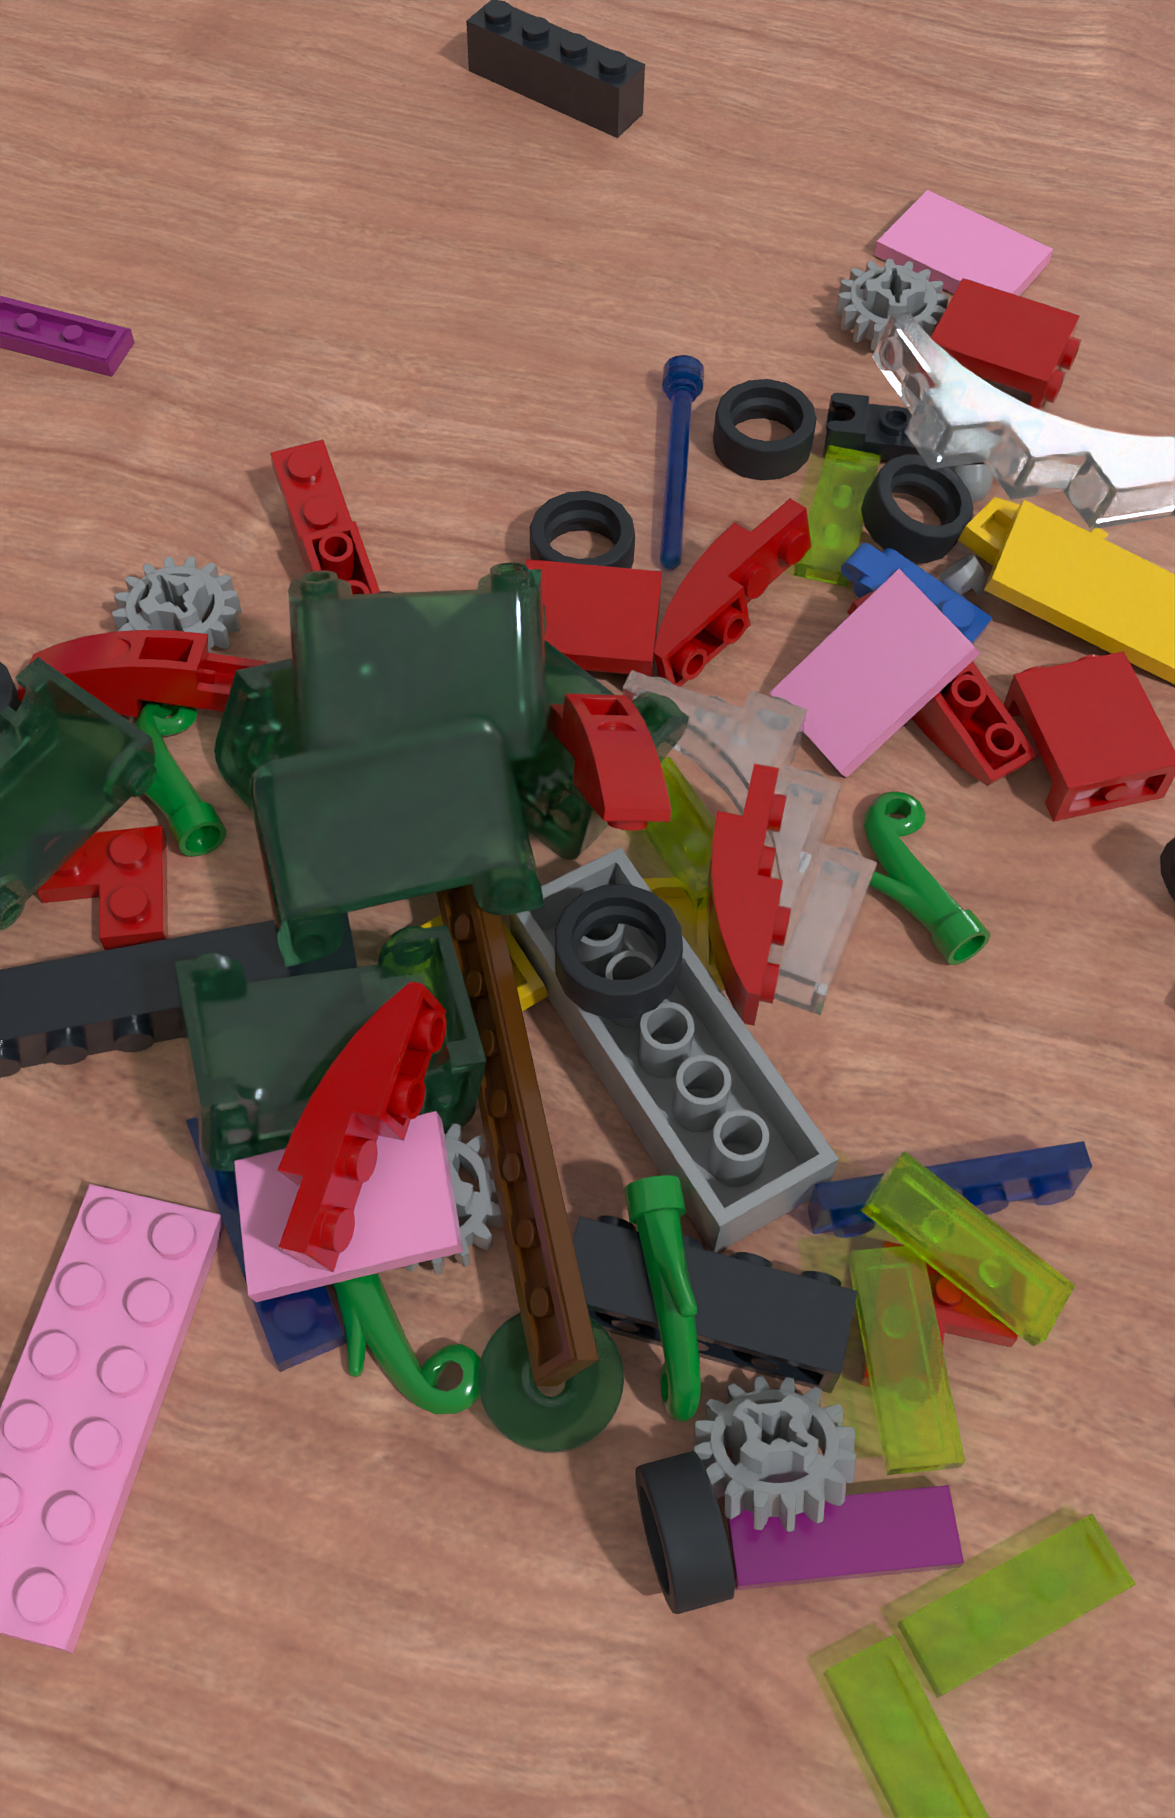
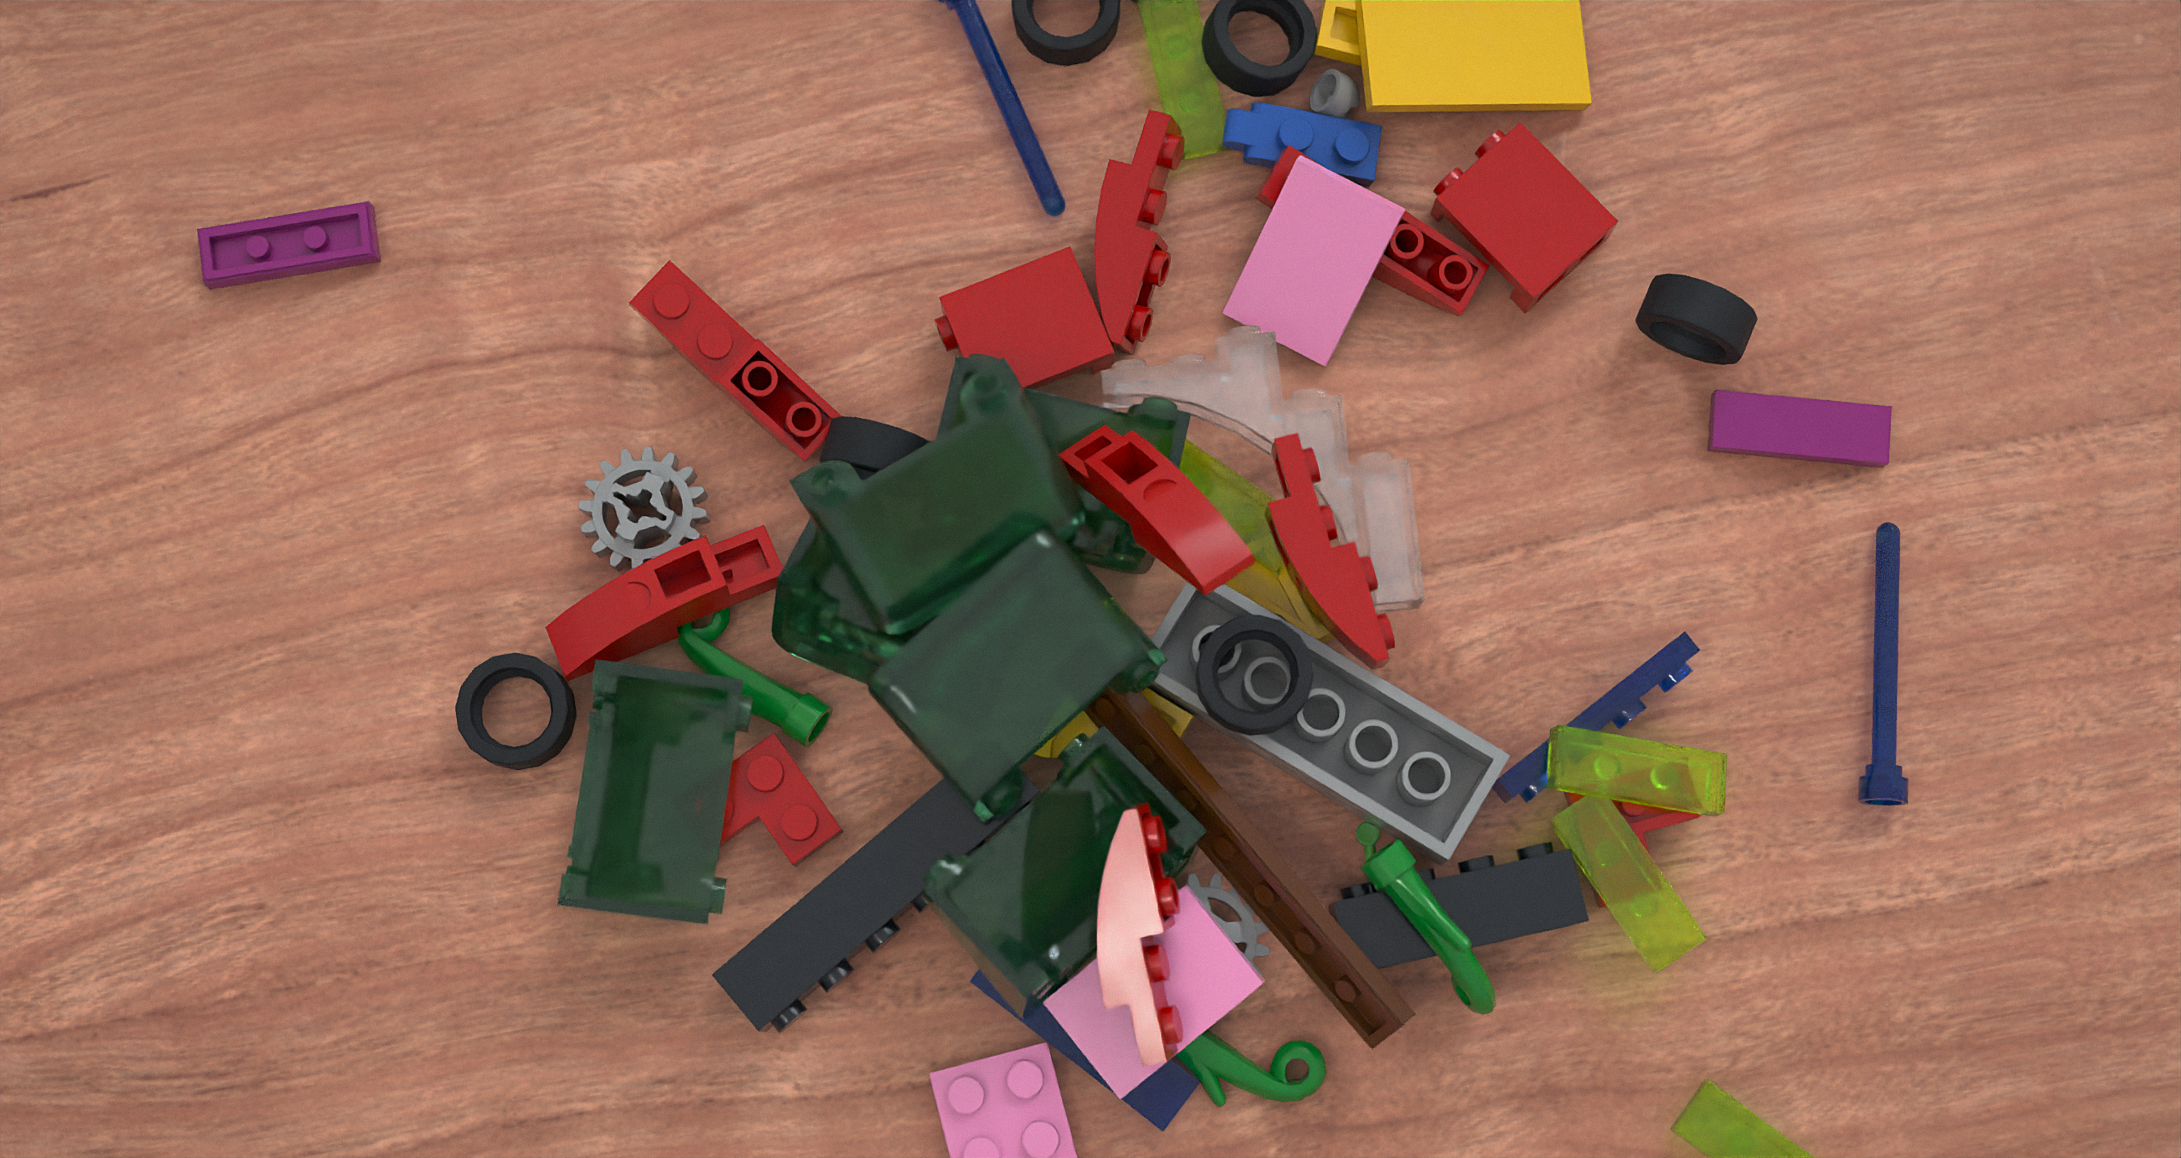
camera: 25 degrees left, 20 degrees up
clear green dish [478,1313,624,1453] -> none
black tyre [530,491,635,569] -> none
black tyre [635,1451,735,1614] -> none
light grey gear [694,1376,856,1532] -> none
magenta tile [726,1485,964,1590] -> none
green plant [861,791,990,965] -> none
clear neon green tile [897,1513,1136,1698] -> none

